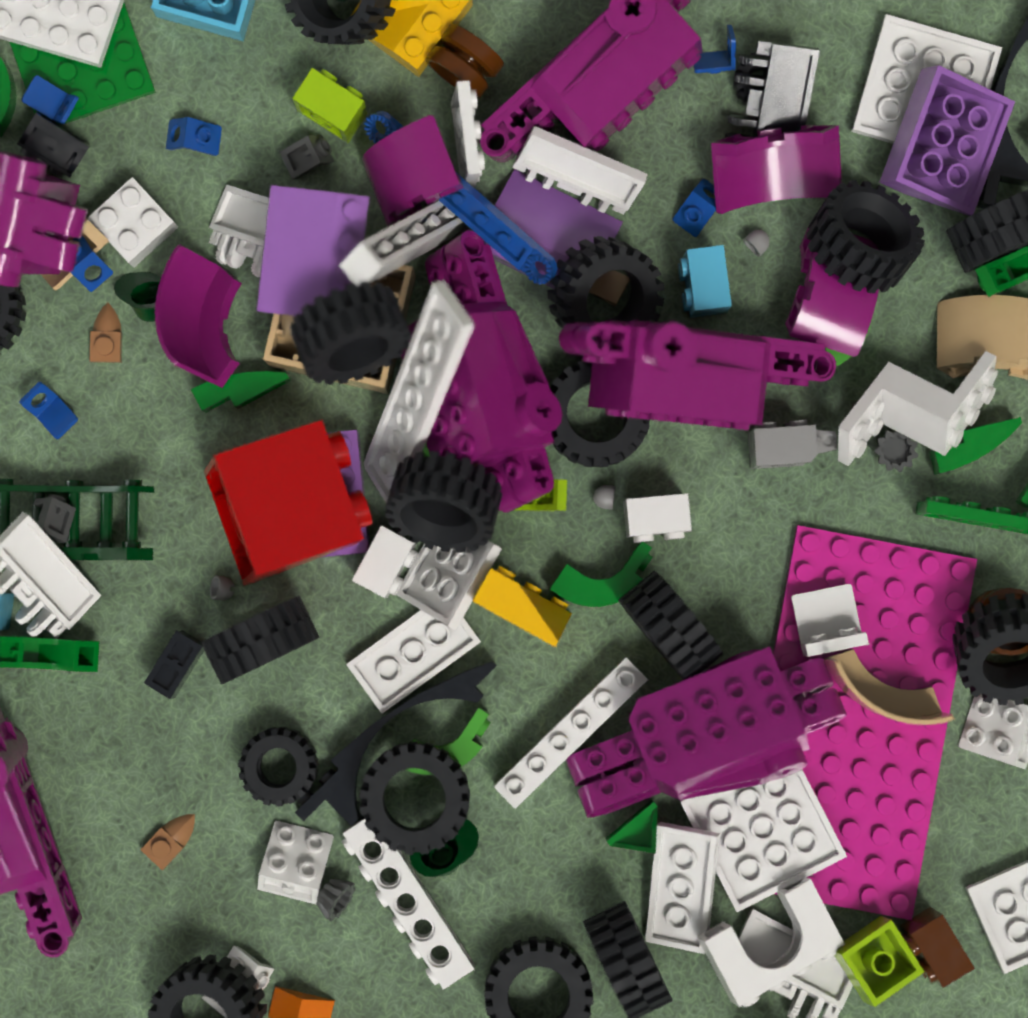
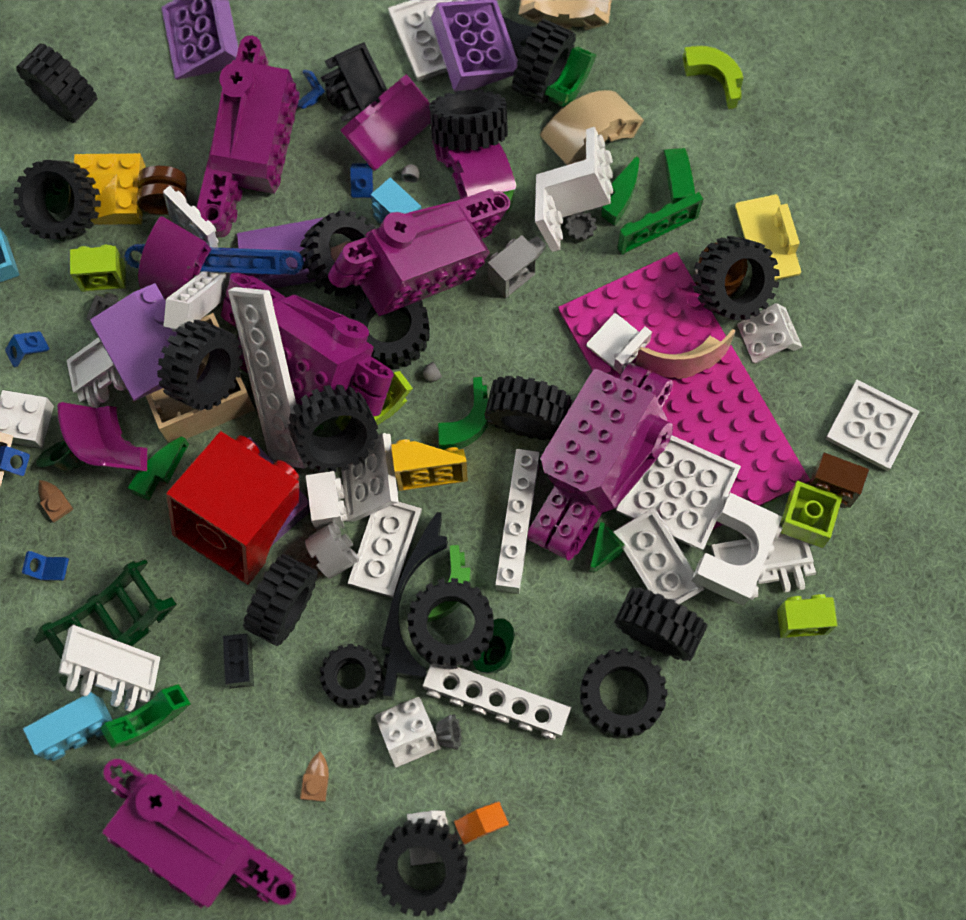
camera: 30 degrees left, 15 degrees down
dark grey bracket [34,494,76,543] -> none
light grey hinge [210,575,235,601] -> none
white hinge [512,126,648,215] -> none
white brick [623,494,692,543] -> none
none -> light grey brick [305,521,359,579]

